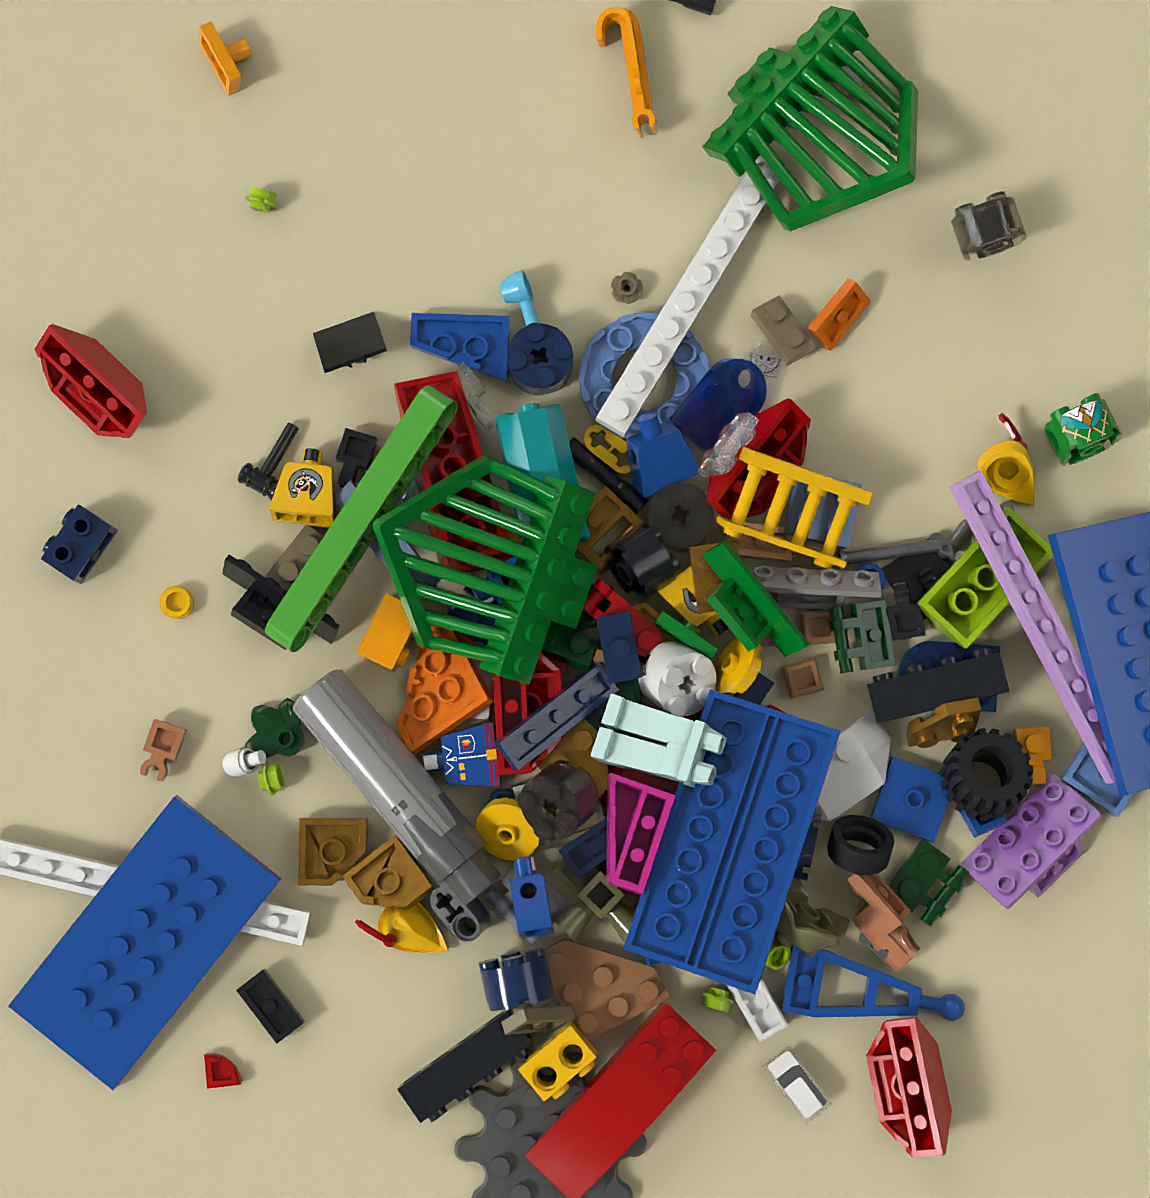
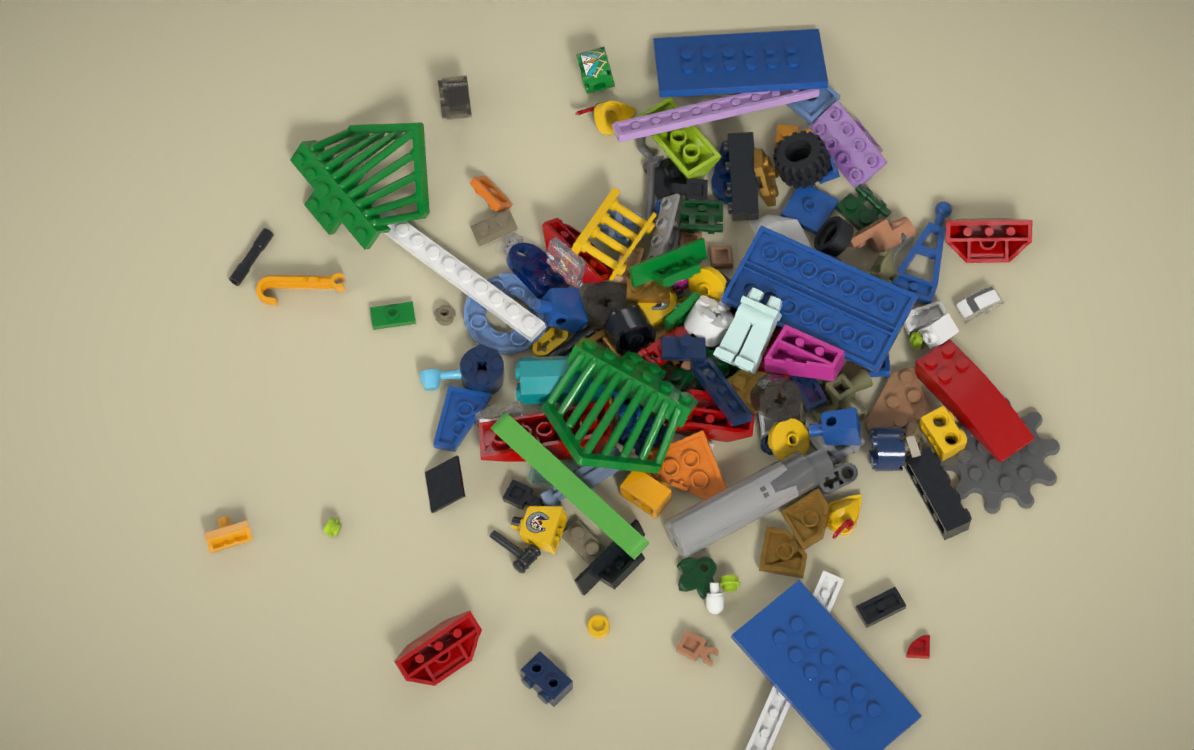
camera: 80 degrees left, 20 degrees down
blue torso [423,722,502,786] -> none
none -> green plate [370,301,416,330]
none -> white brick [919,313,959,349]

